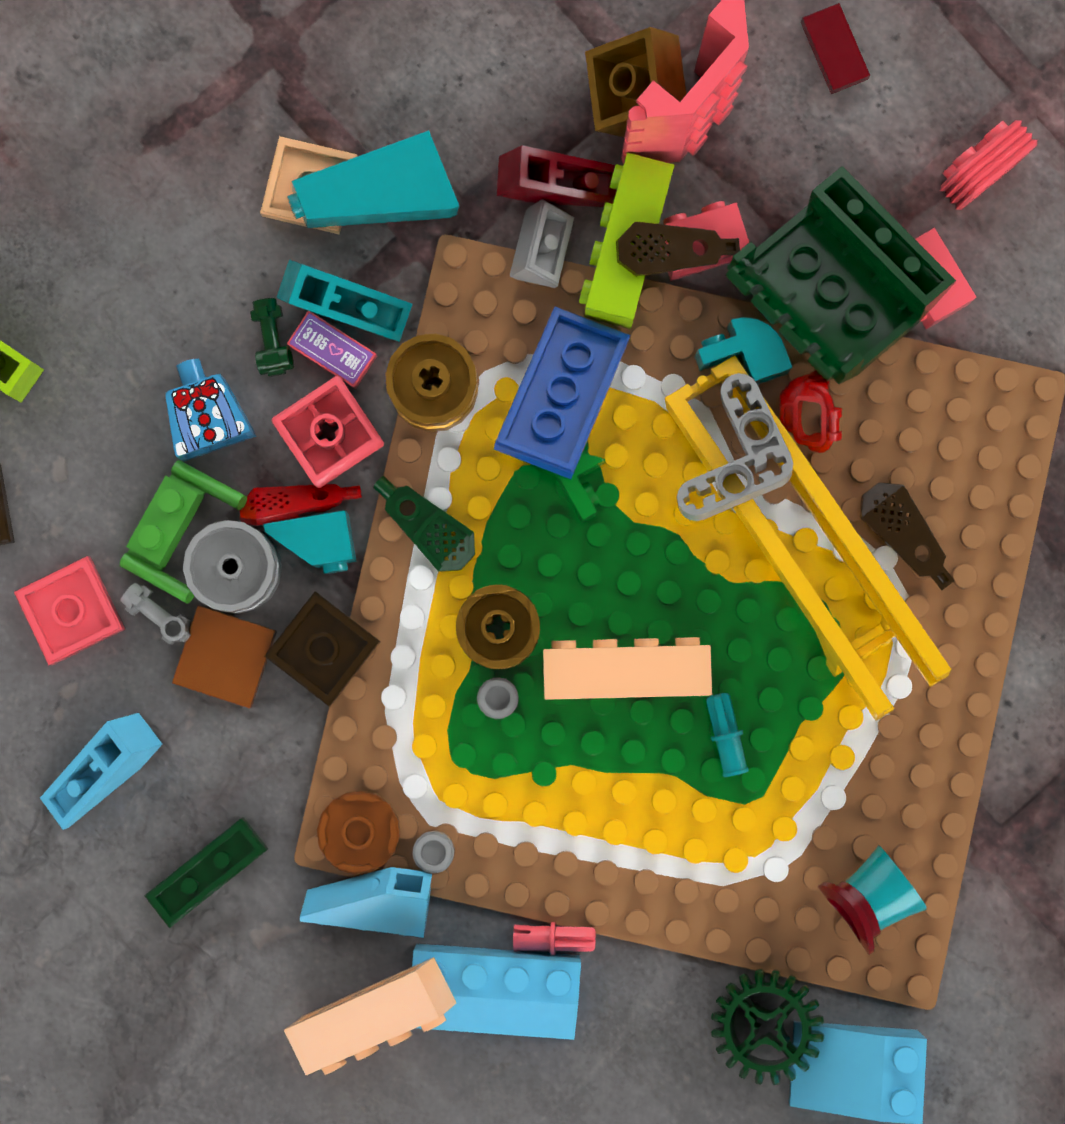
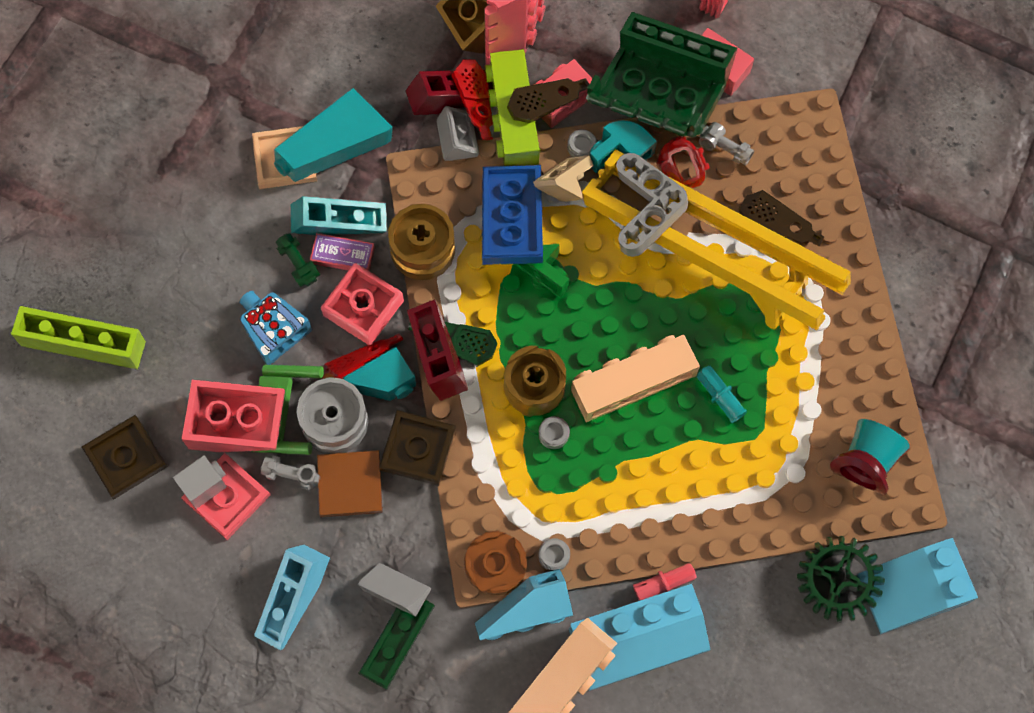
camera: 25 degrees left, 15 degrees down
none -> light grey brick [173,455,227,509]
none -> coral slope [182,380,285,452]
none -> light grey slope [358,563,431,617]
none -> dark red slope [407,299,468,401]
none -> red piece [451,59,493,140]
none -> tan slope [533,155,594,202]
none -> light grey tile [567,130,597,157]
none -> light grey bar [699,122,754,166]

